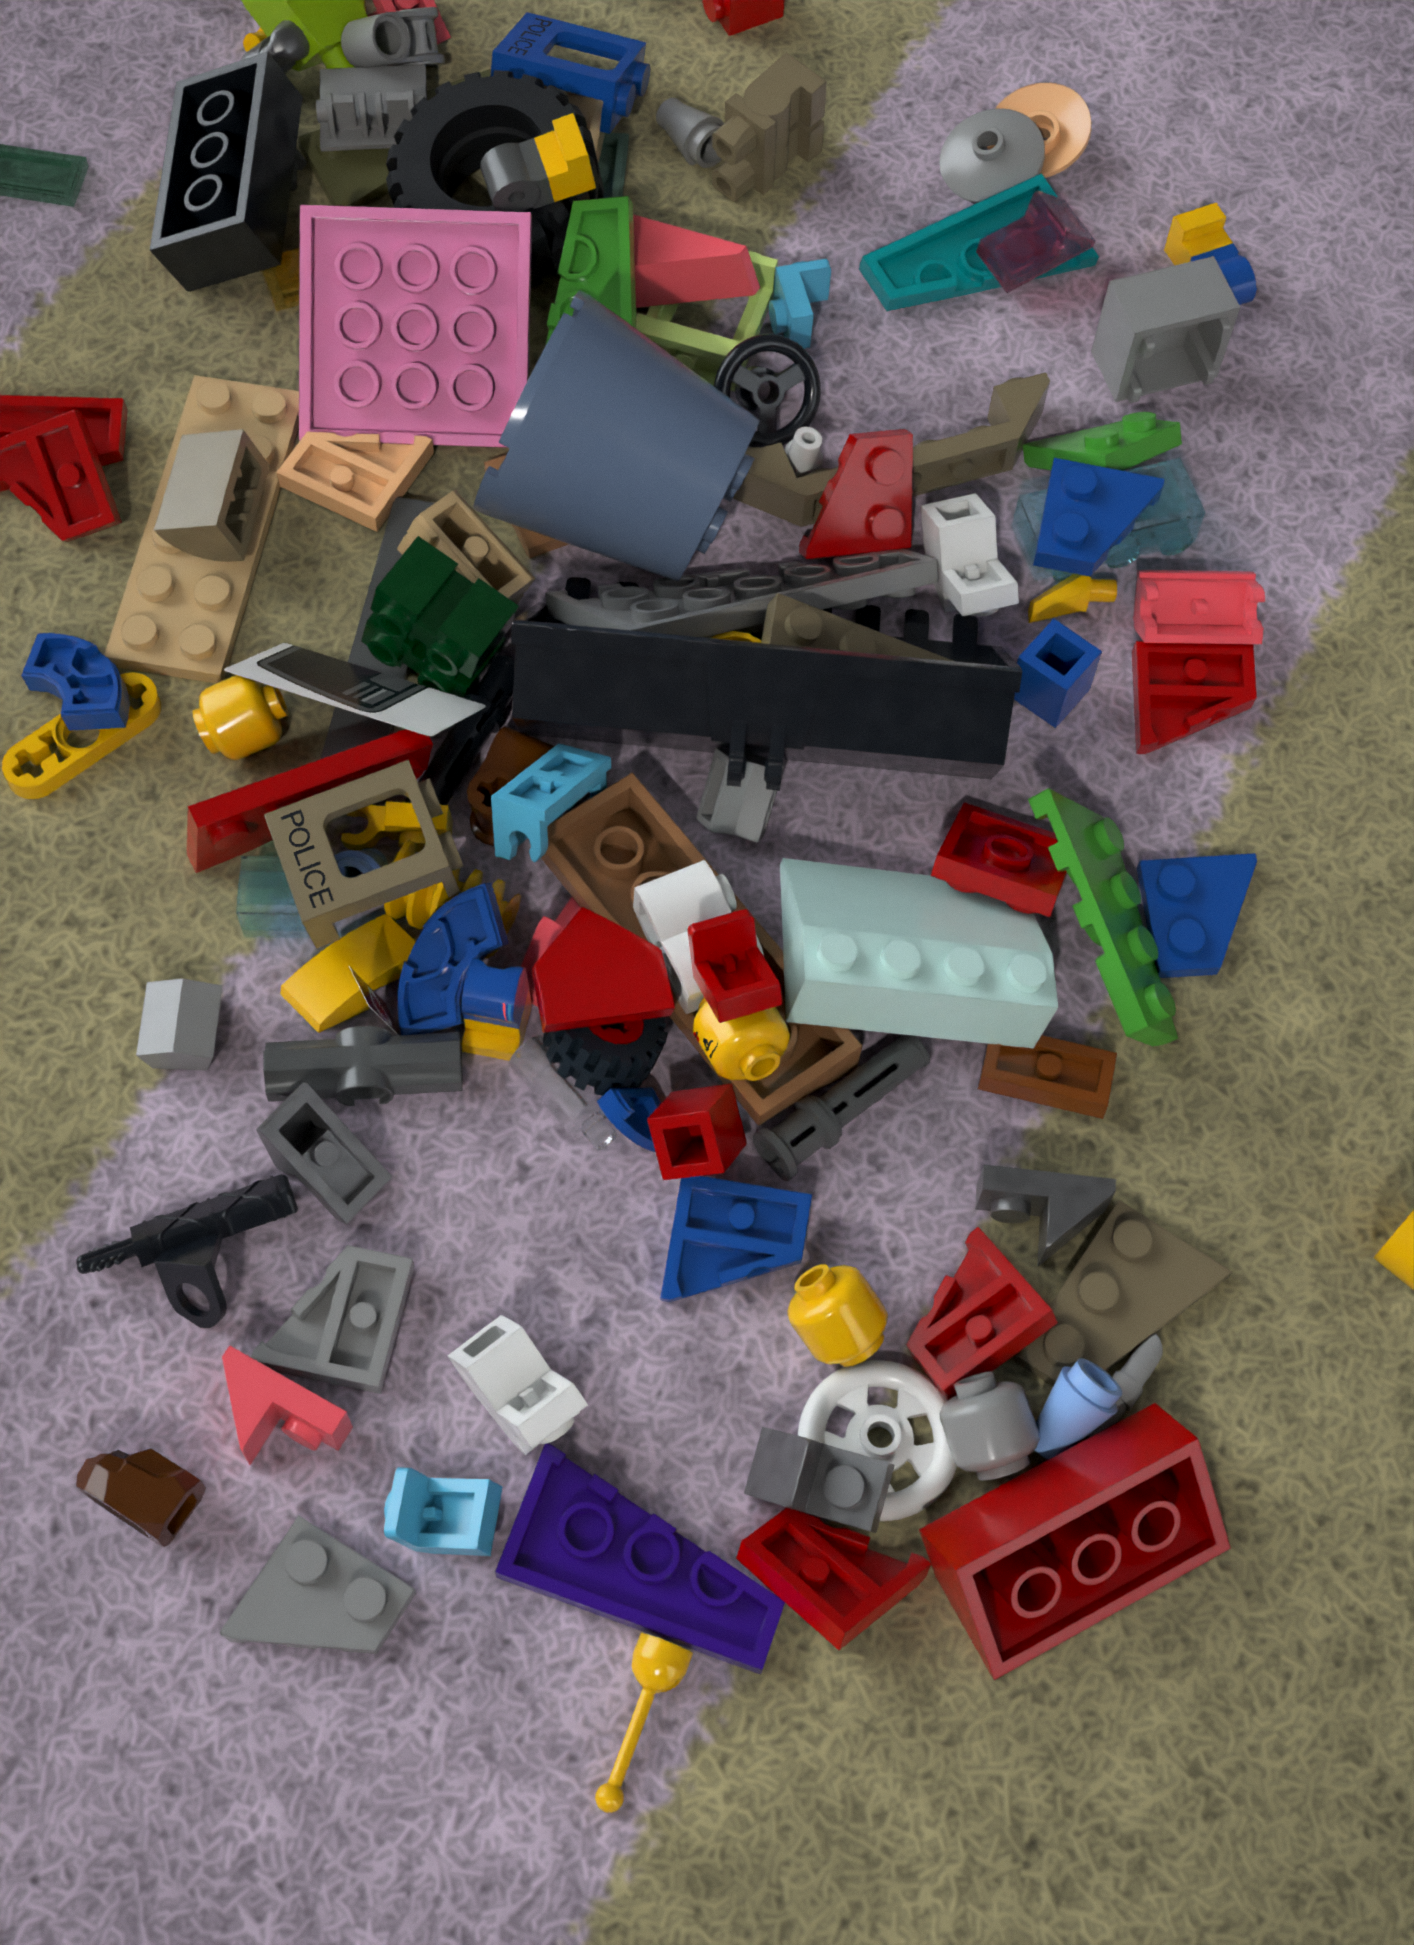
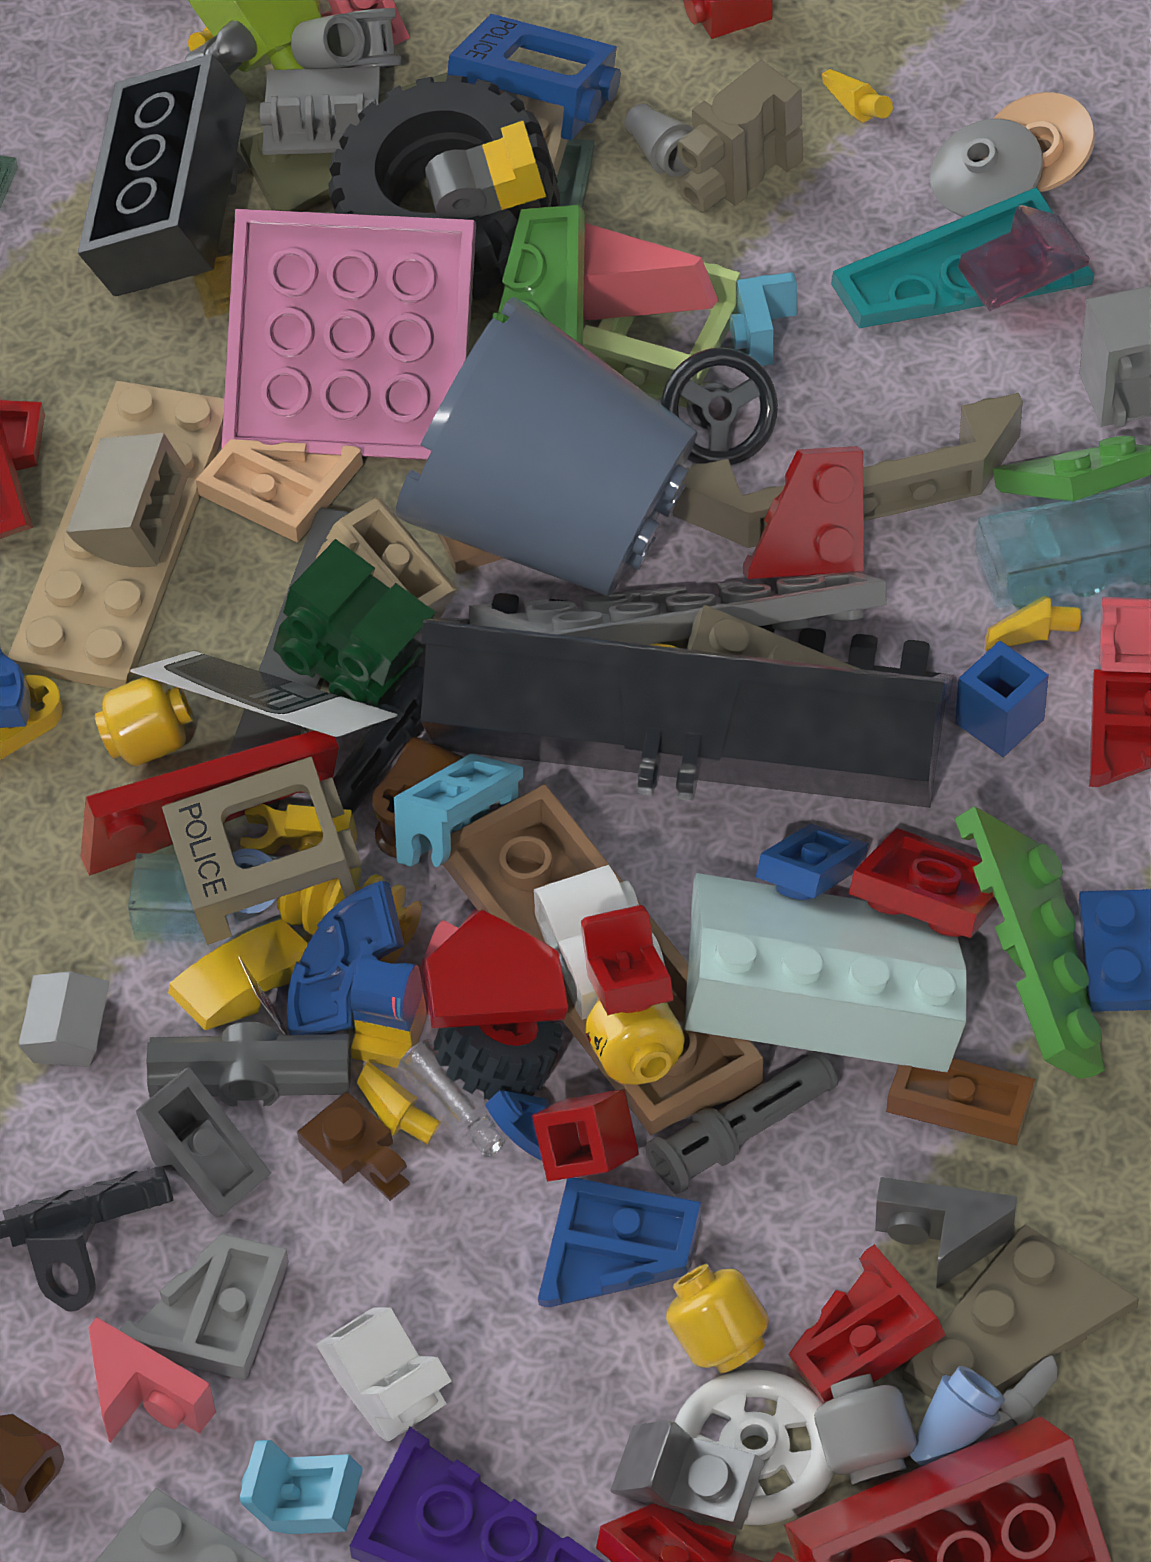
camera: 10 degrees right, 10 degrees down
light grey piece [696,747,785,843] -> none
white arm [784,426,823,478] -> none
white brick [921,493,1019,617] -> none
blue wing [1033,458,1165,577] -> none
none -> reddish brown plate [297,1091,410,1201]
none -> yellow bar [357,1061,441,1145]
none -> blue plate [755,823,869,900]
none -> yellow bar [822,69,893,123]

